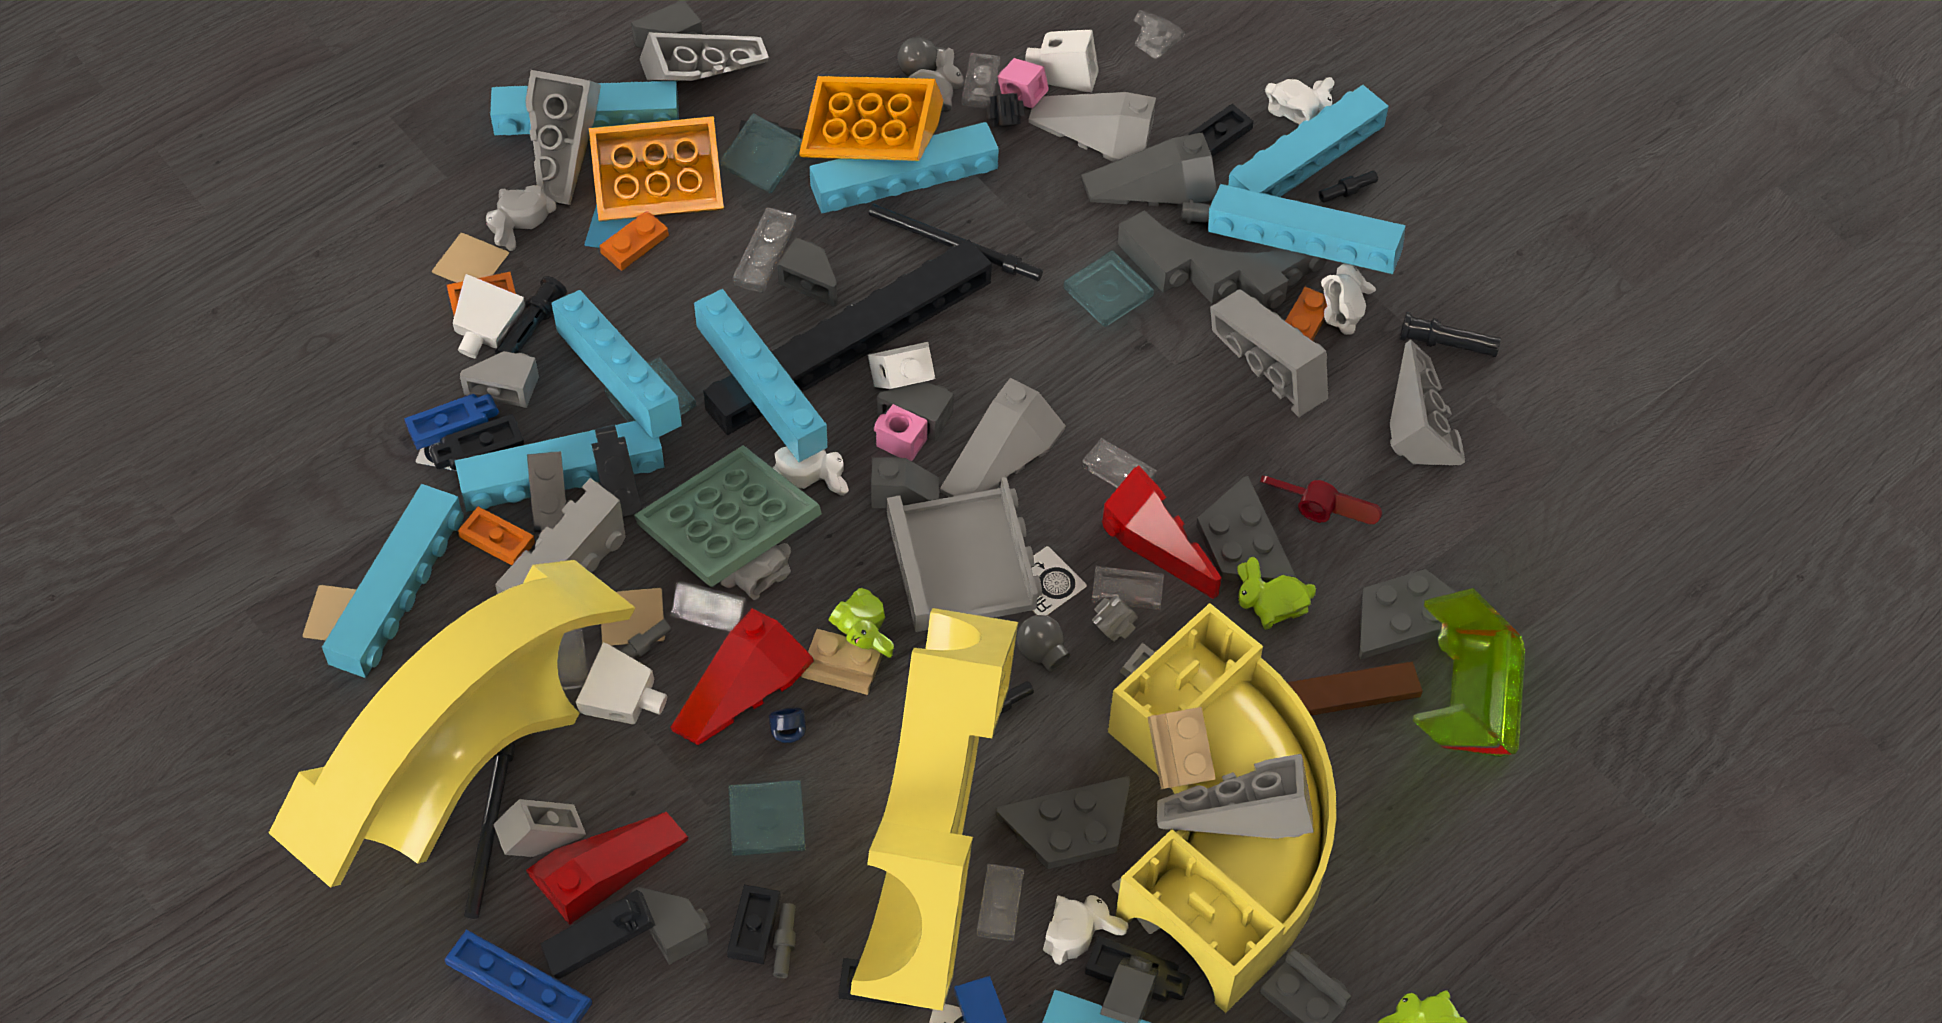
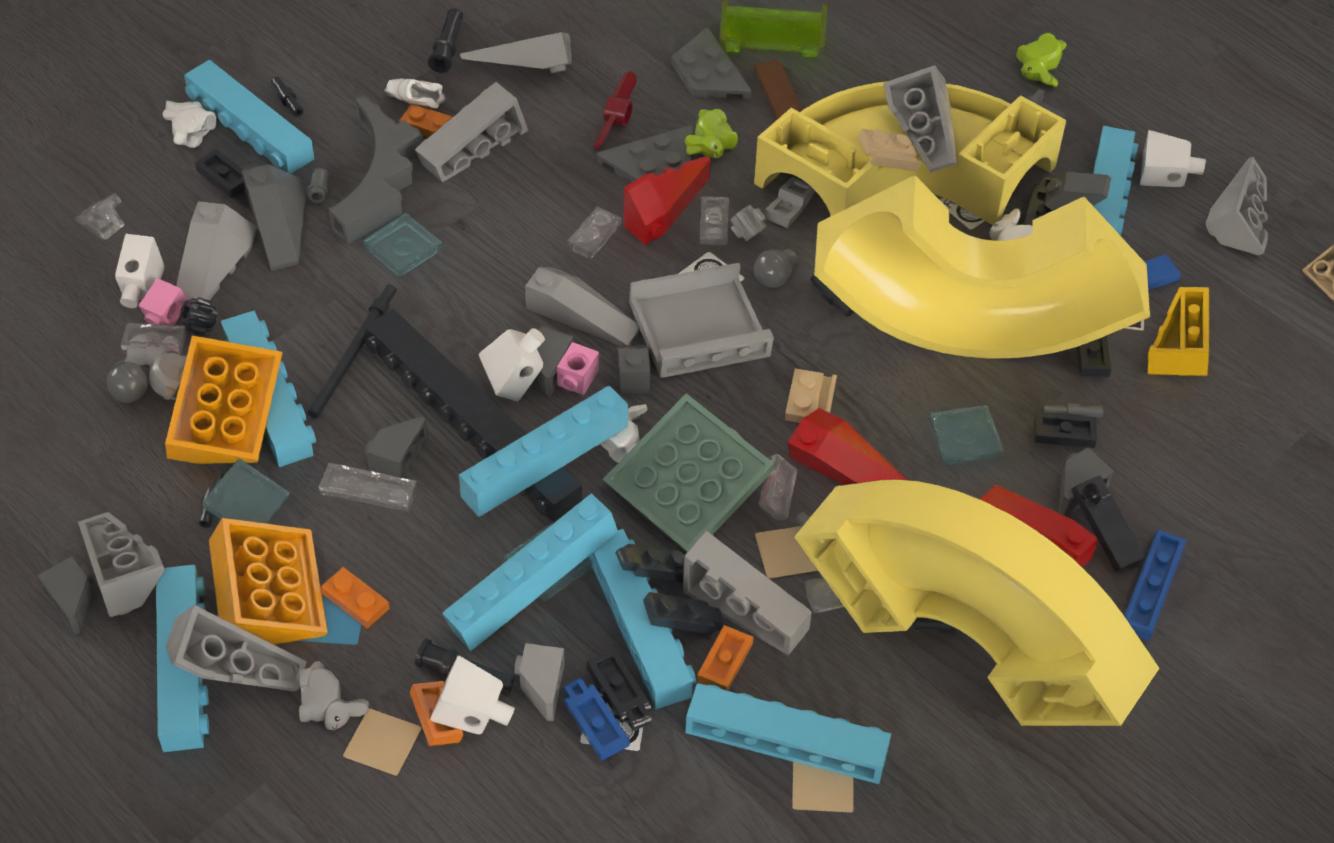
camera: 95 degrees left, 5 degrees down
dark blue tile [769,708,806,743] -> none
lime animal [828,588,894,658] -> none
medium azure brick [1208,184,1406,274] -> none

